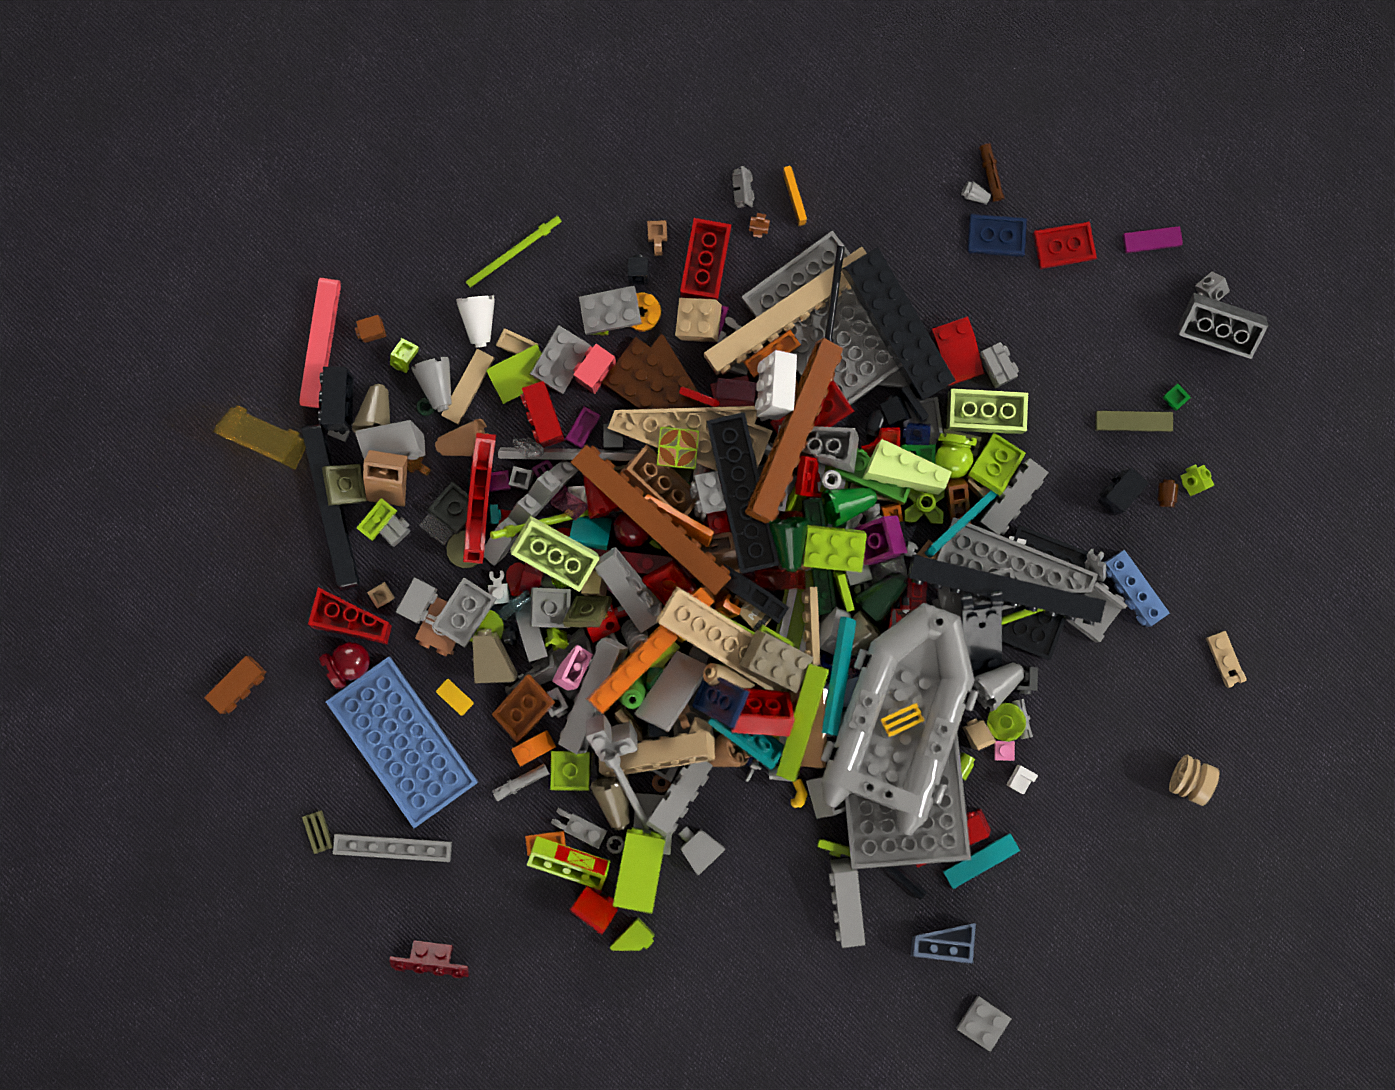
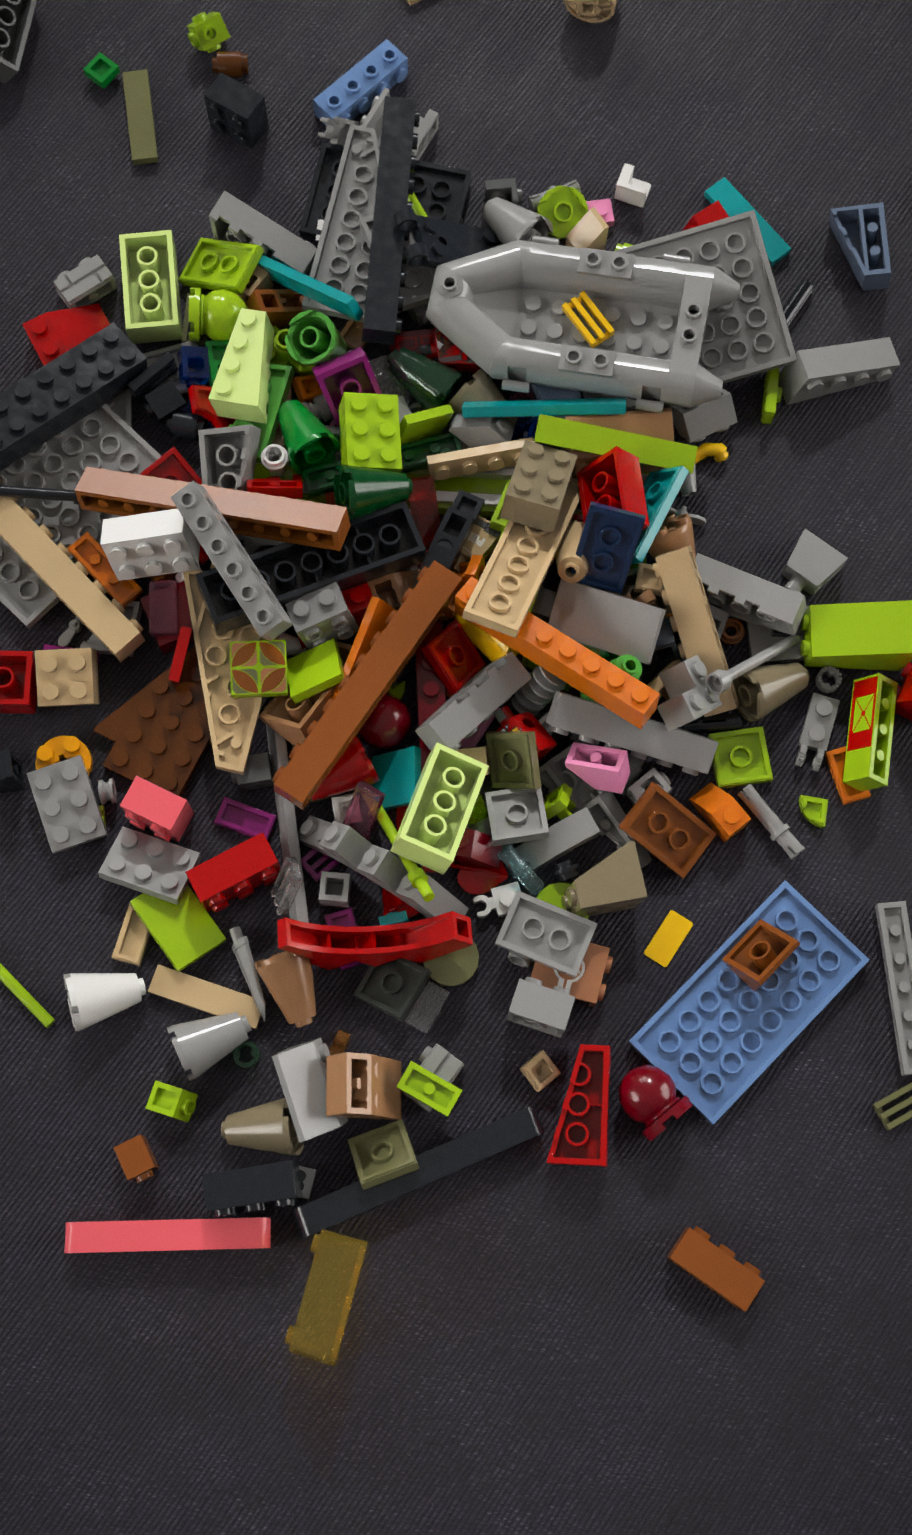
camera: 100 degrees left, 10 degrees down
none -> light grey bush [98,778,117,805]
none -> light grey brick [170,481,294,641]
none -> light grey bar [229,926,265,1022]
none -> bright green cone [285,310,347,365]
none -> lime tile [287,638,345,704]
none -> dark orange slope [722,919,800,991]
none -> lime tile [799,795,828,828]

